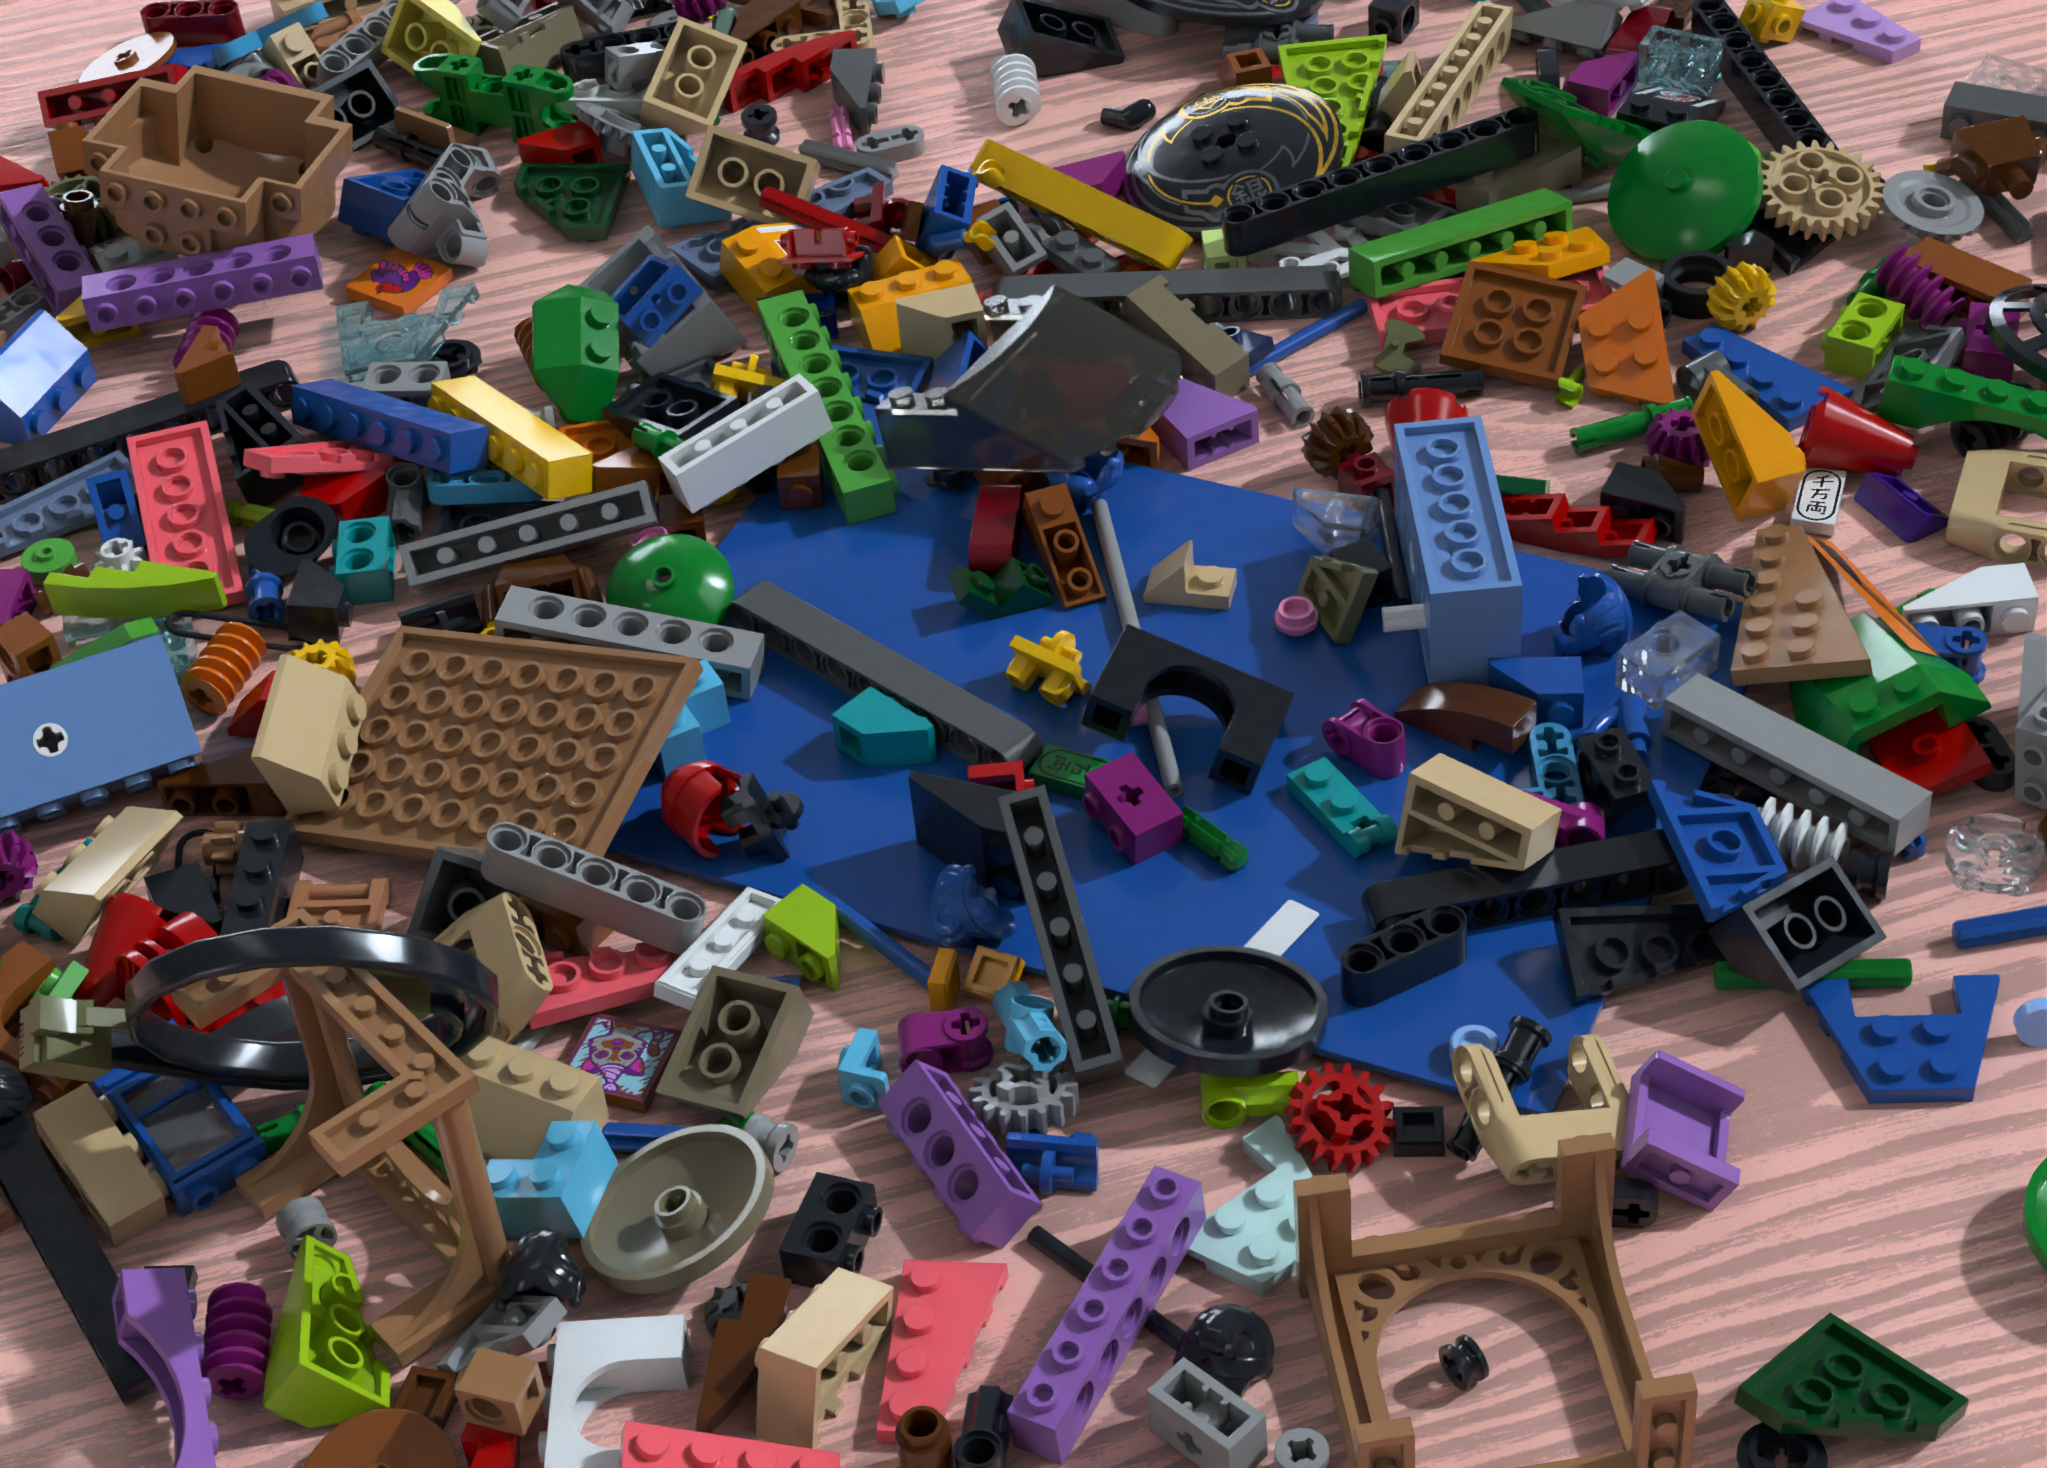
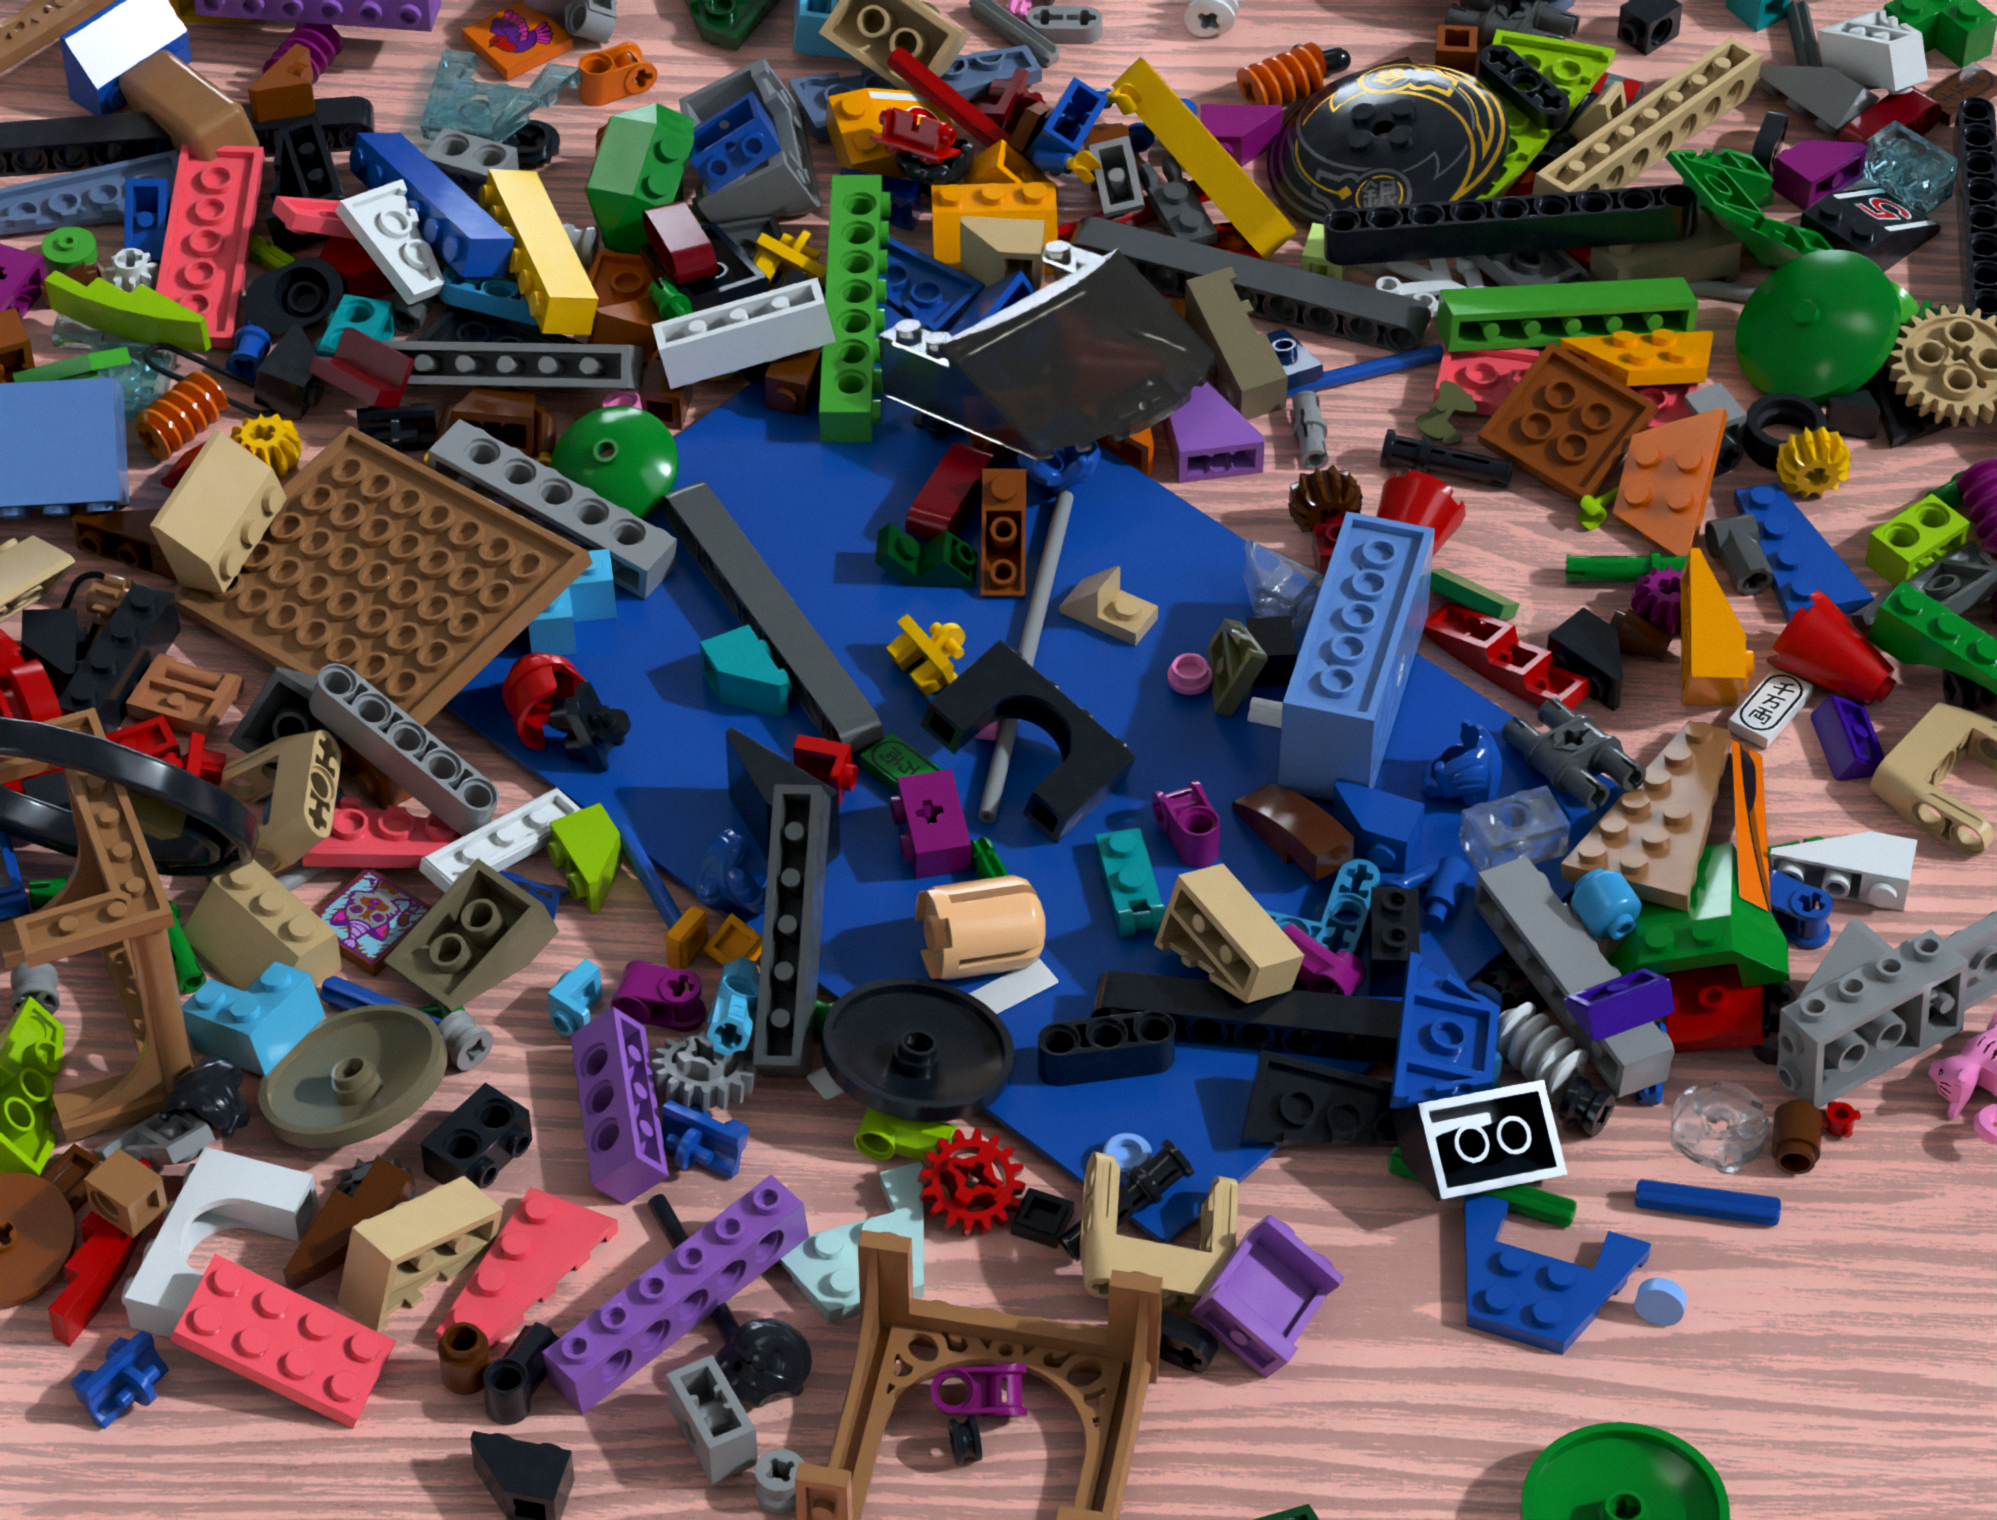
camera: 15 degrees right, 5 degrees up
none -> medium nougat piece [118,50,260,162]
none -> dark red panel [309,327,414,407]
none -> white wing [335,179,445,305]
none -> orange piece [578,41,658,106]
none -> dark red beam [642,200,718,286]
none -> light nougat cylinder [915,875,1046,981]
none -> magenta piece [930,1364,1028,1418]
none -> orange piece [1236,42,1327,105]
none -> black beam [1479,44,1570,130]
none -> dark purple slope [1563,968,1675,1041]
none -> dark azure head [1571,868,1642,940]

